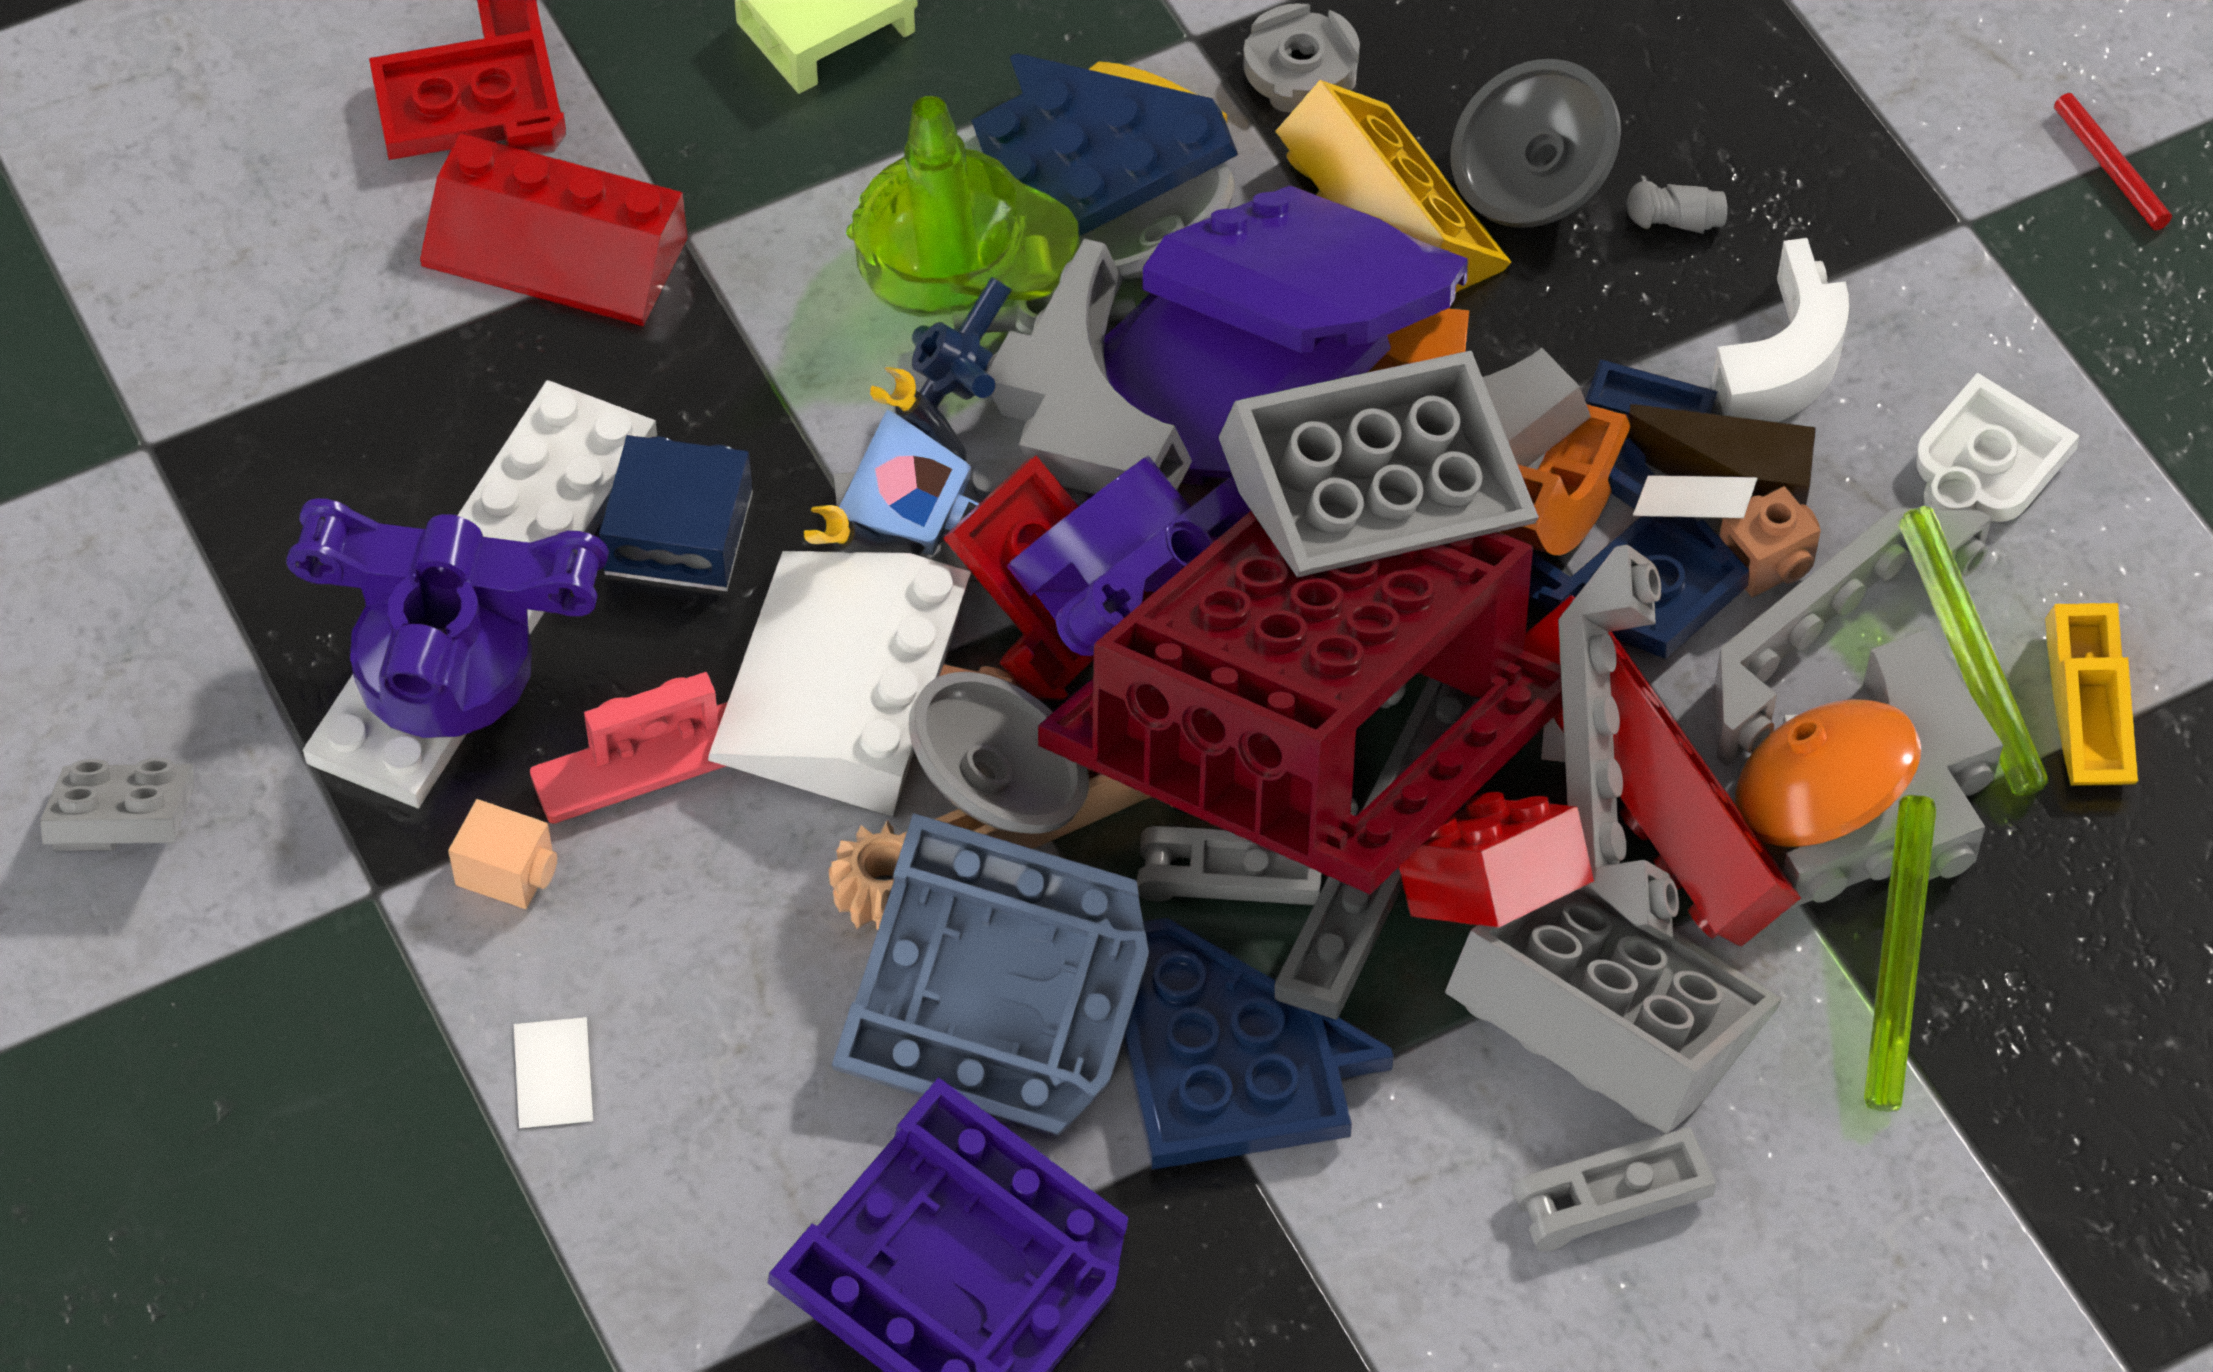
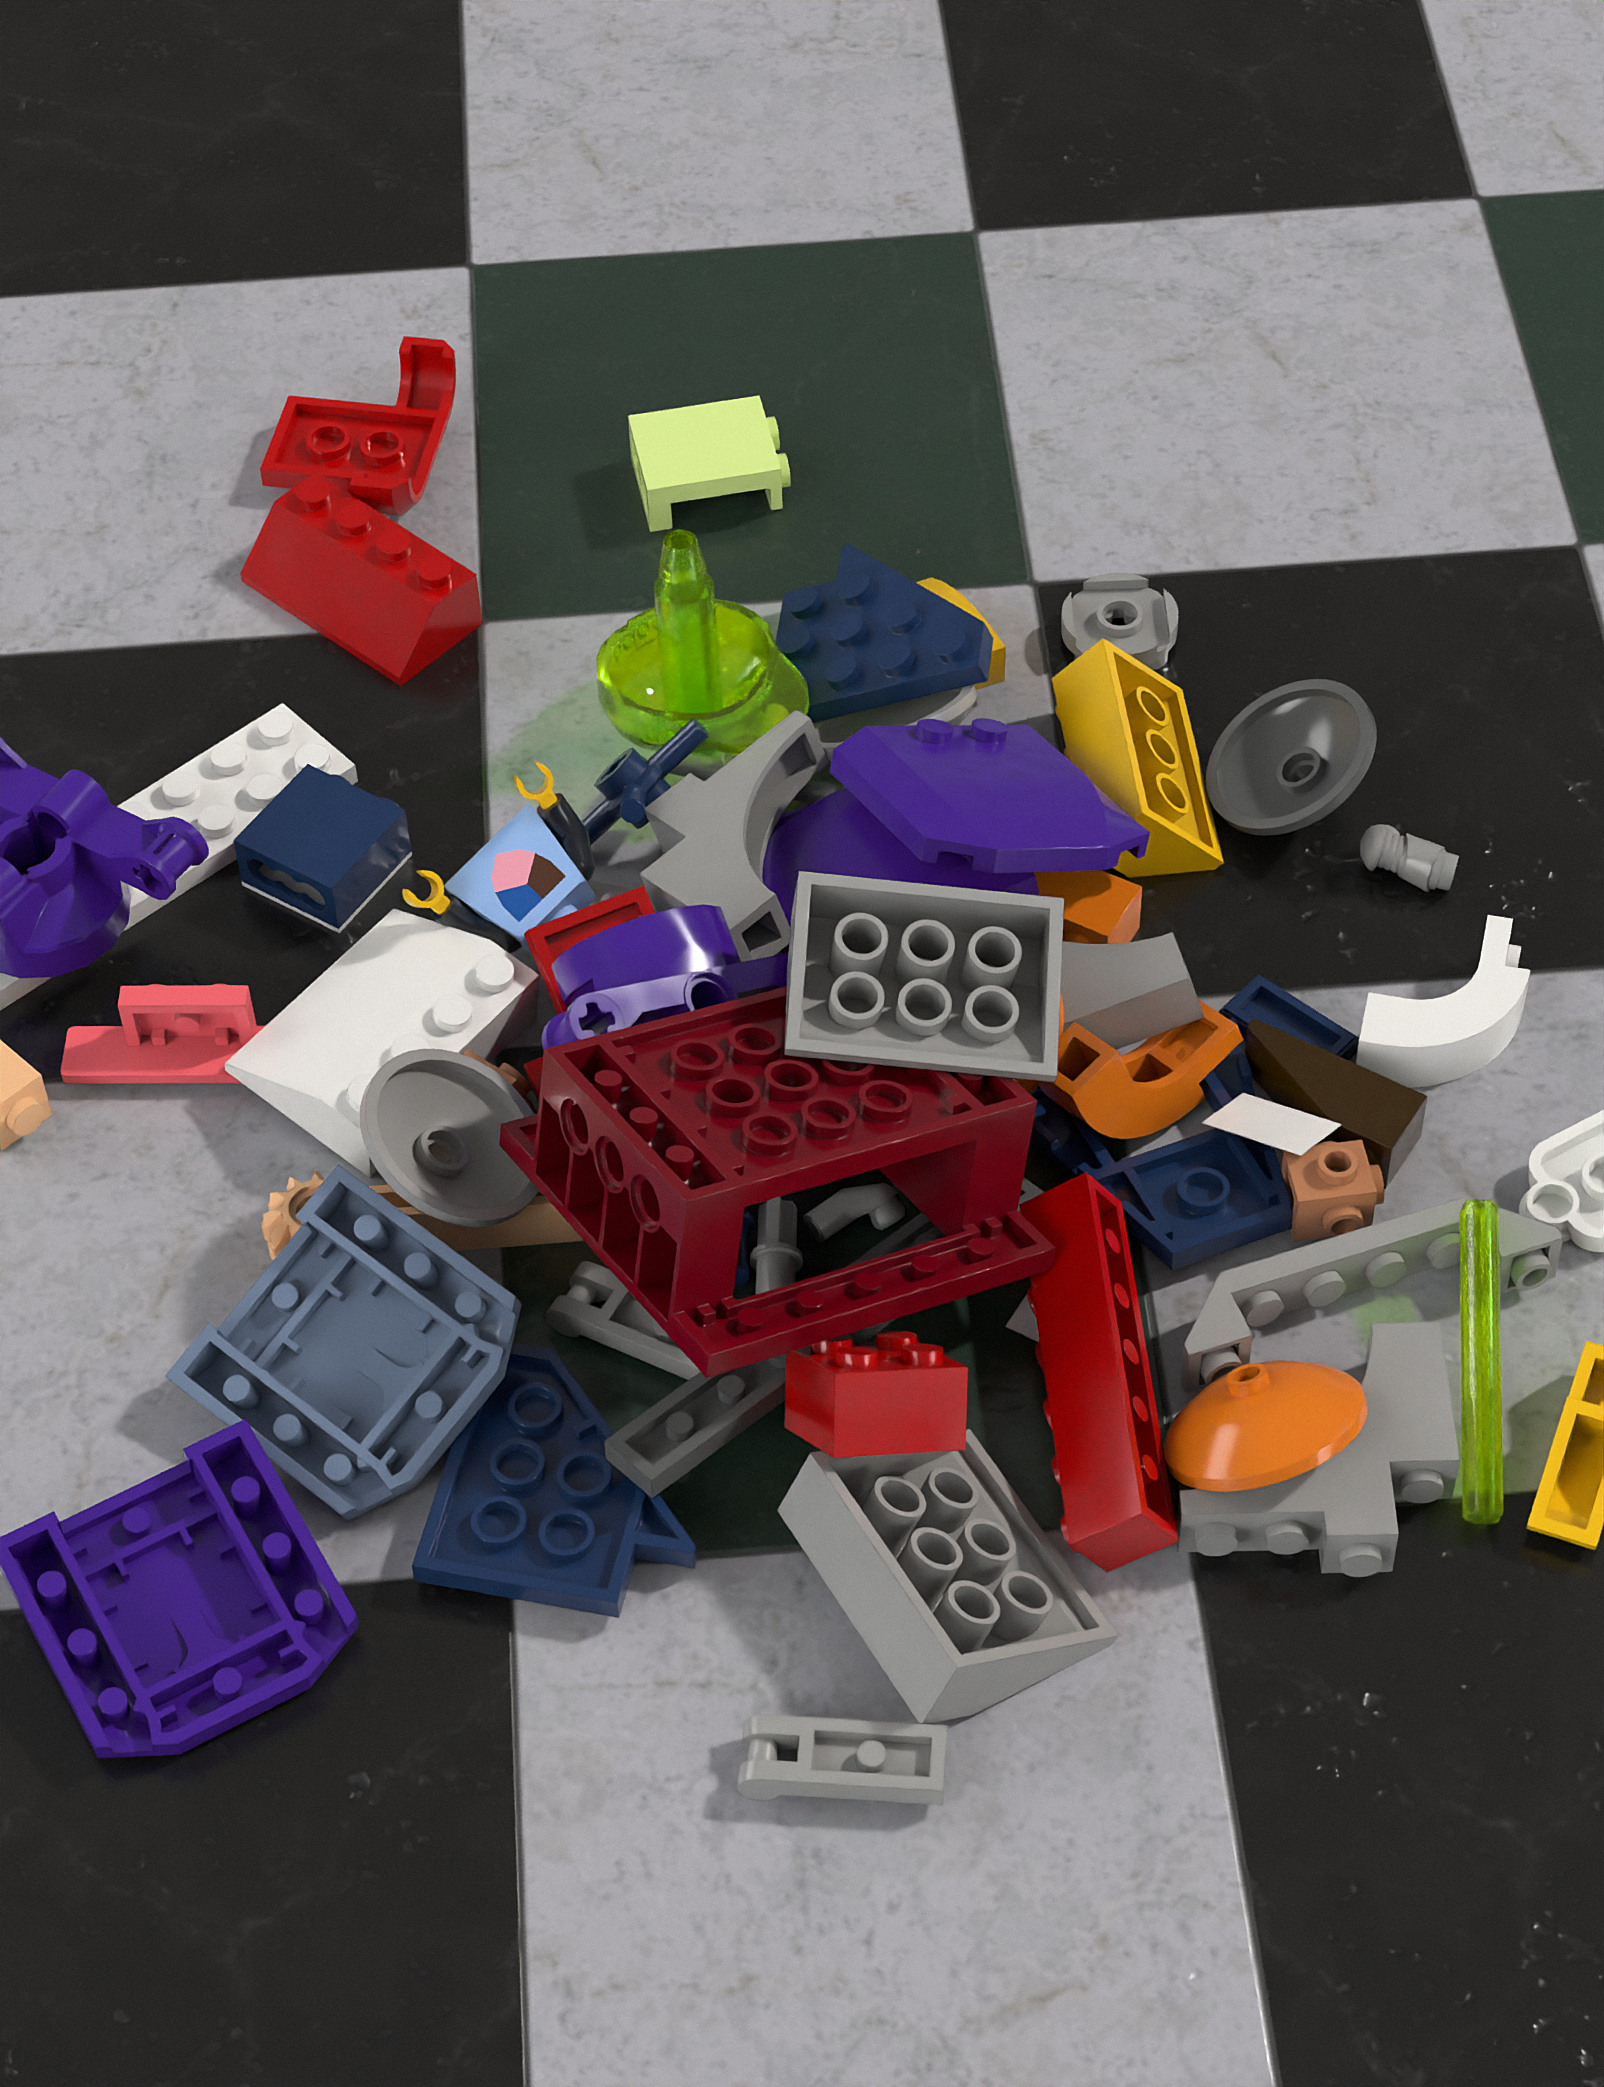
camera: 25 degrees right, 5 degrees down
light grey slope [1558,545,1679,940] -> none
clear neon green axle [1864,795,1937,1112] -> none

